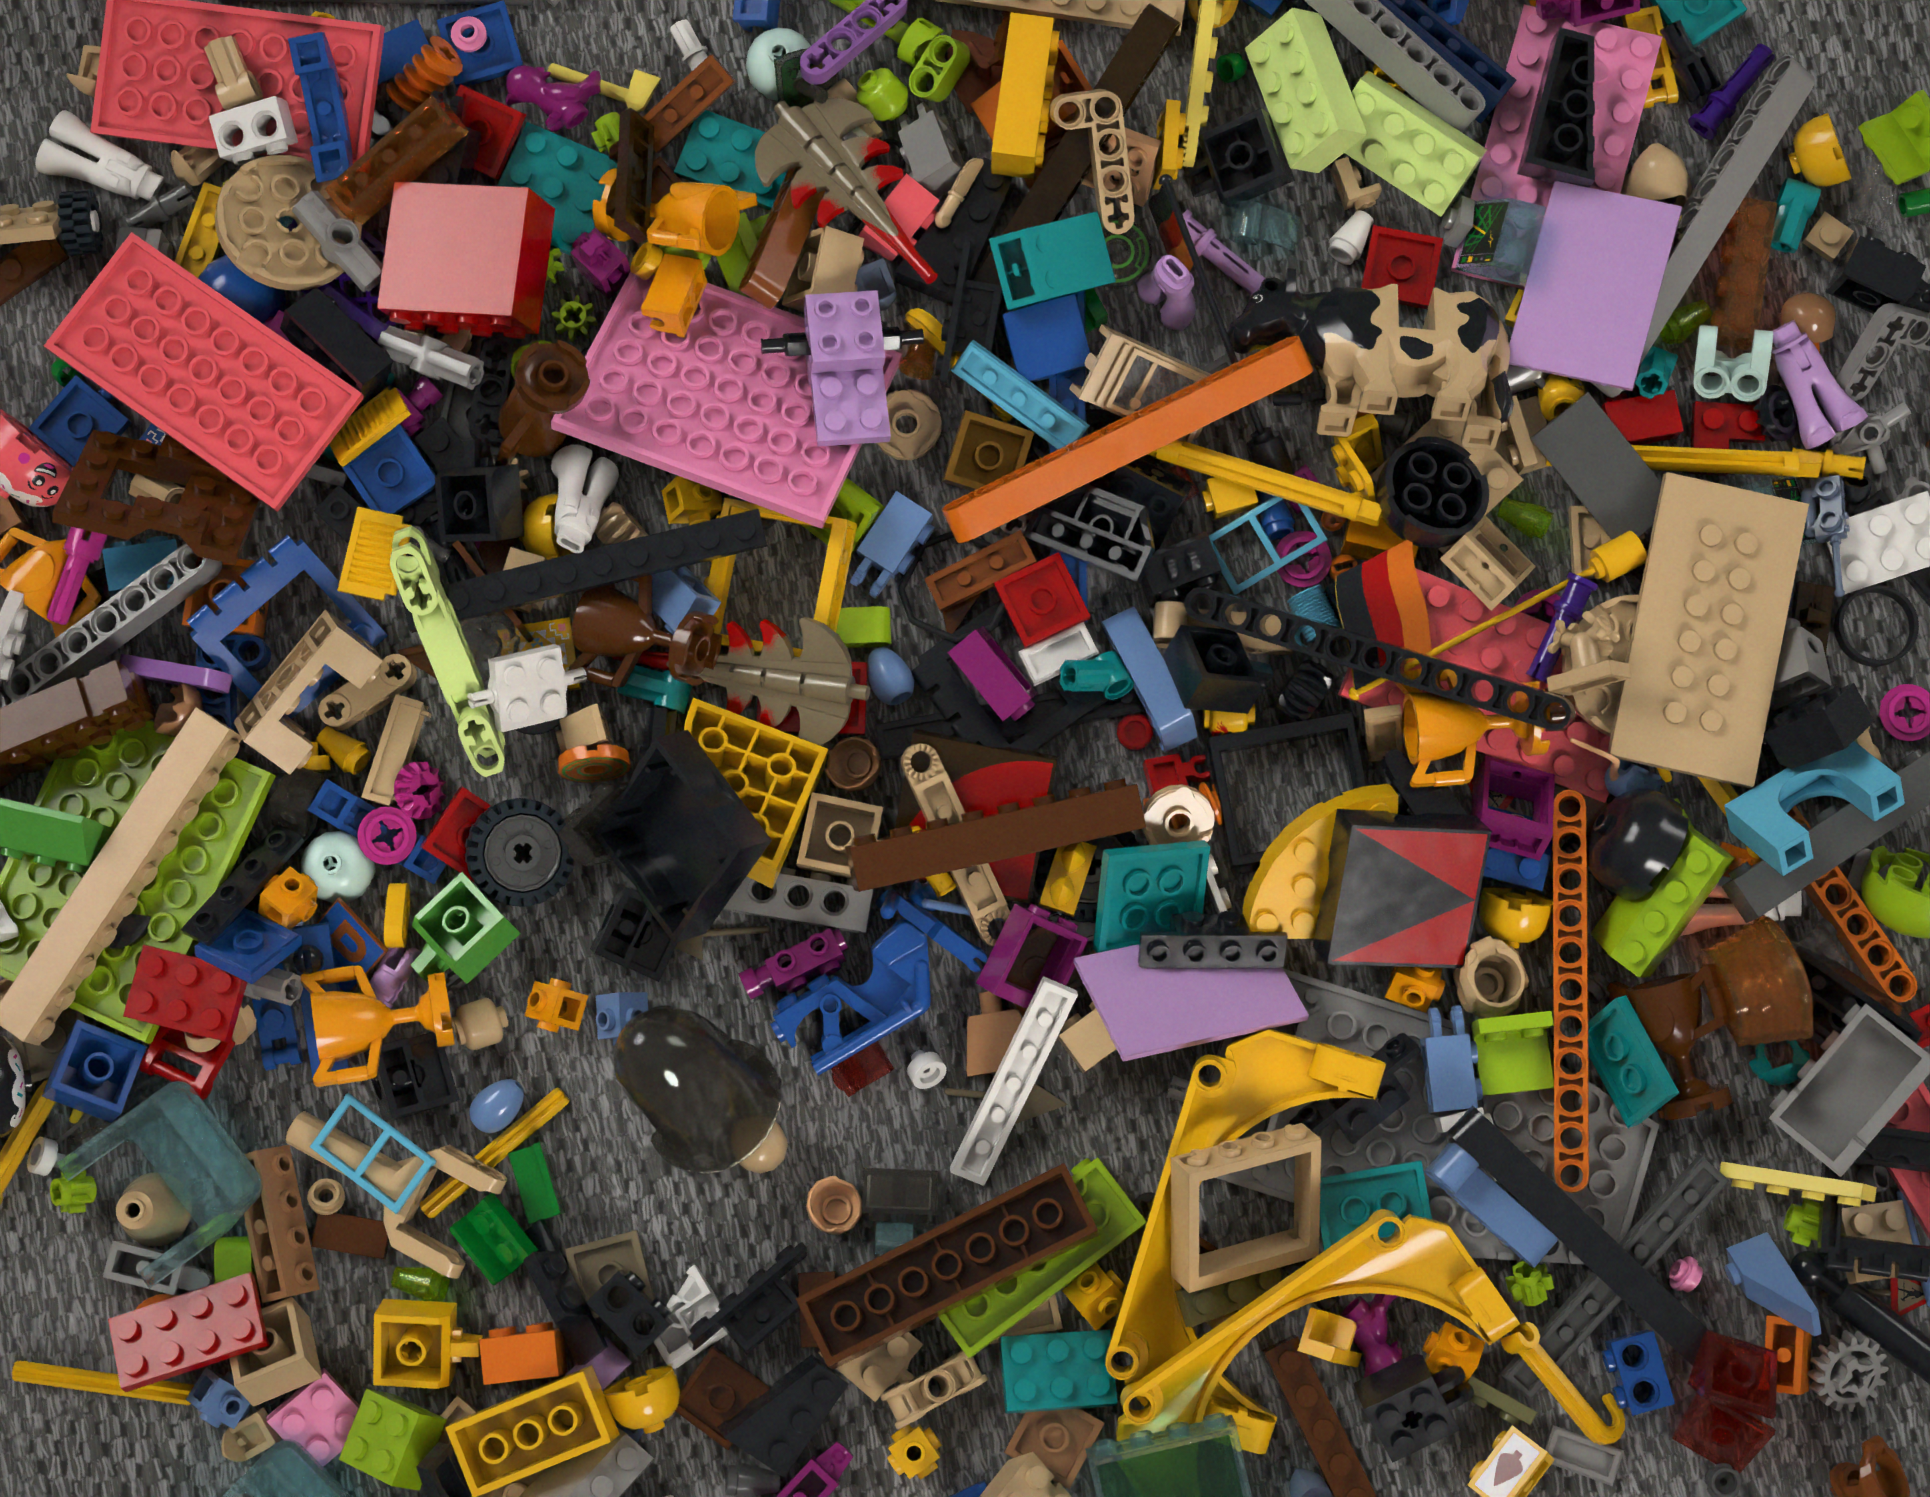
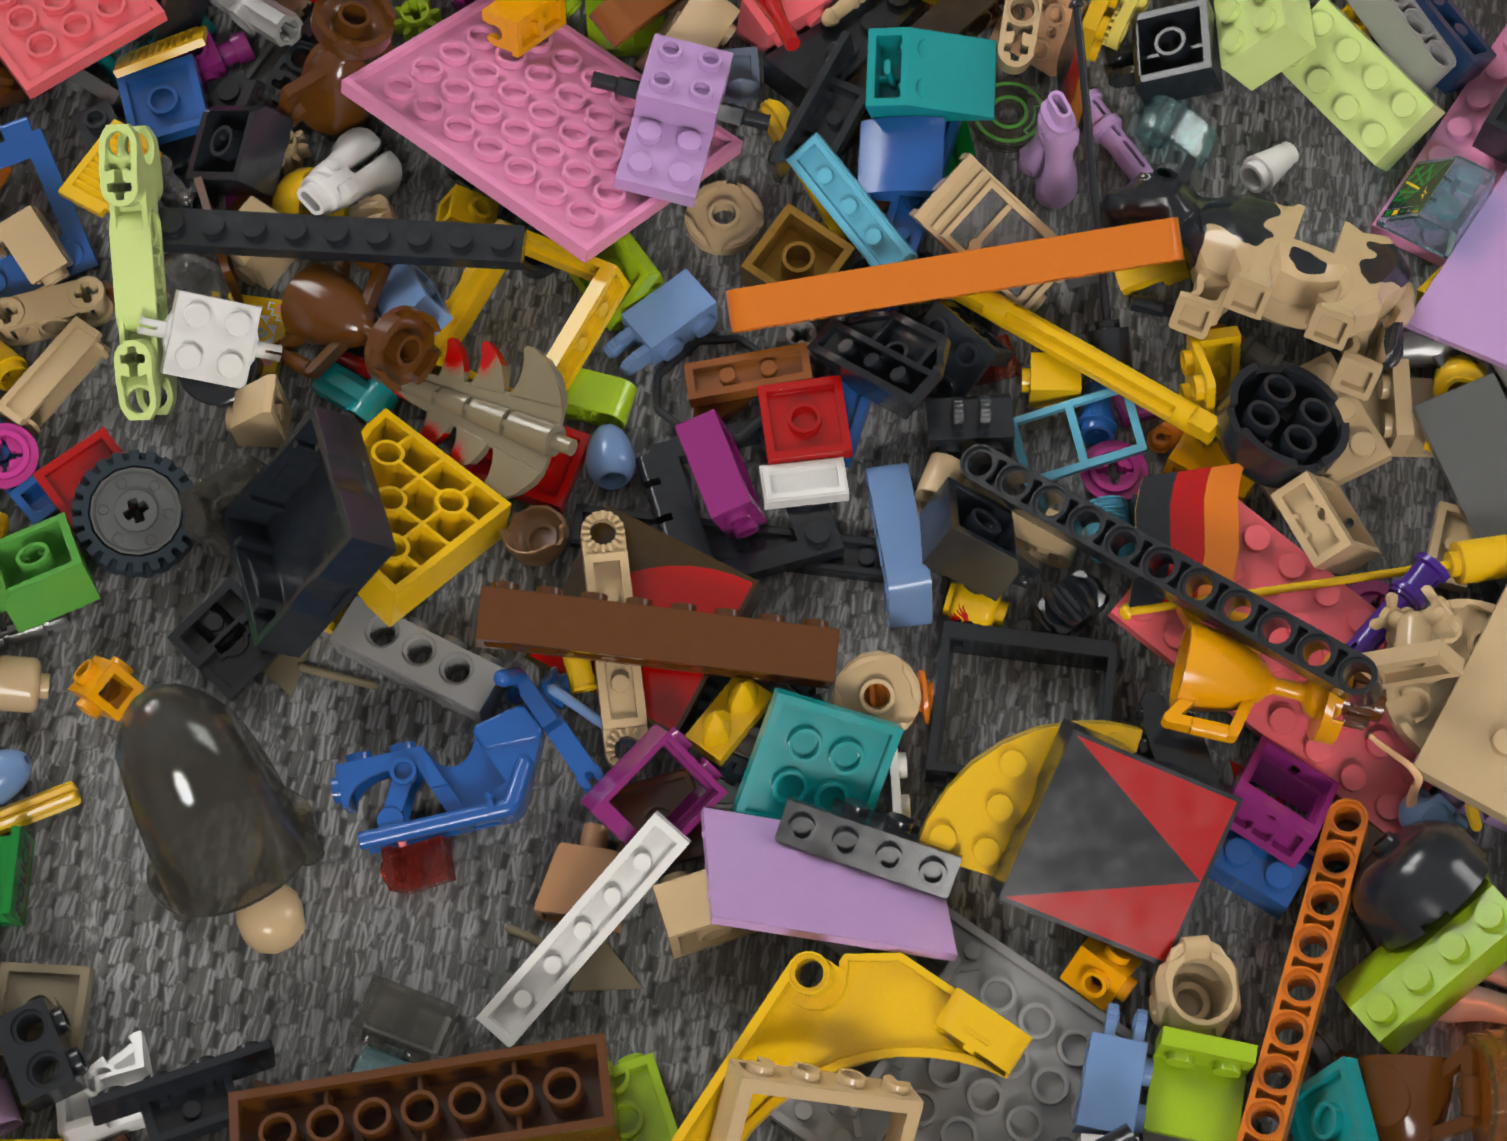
camera: 20 degrees right, 15 degrees down
dark pink gear [394,762,447,820] -> none
orange tile [558,744,631,783] -> none
magenta brick [738,928,848,1000] -> none
tan brick [796,792,884,879] -> none
light nougat hair [806,1176,863,1235] -> none
clear orange piece [898,338,936,380] -> none
white tile [907,1050,946,1089] -> none
teal piece [1059,651,1134,700] -> none
red tile [1117,714,1153,751] -> none
red plate [1142,753,1211,797] -> none
black bracket [1289,1033,1421,1144] -> none
tan bracket [1330,157,1382,211] -> none
red plate [1361,225,1443,310] -> none
tan tile [1363,704,1405,762] -> none
light grey plate [1442,196,1475,248] -> none
yellow cylinder [1478,886,1553,949] -> none
clear neon green cone [1497,497,1554,540] -> none

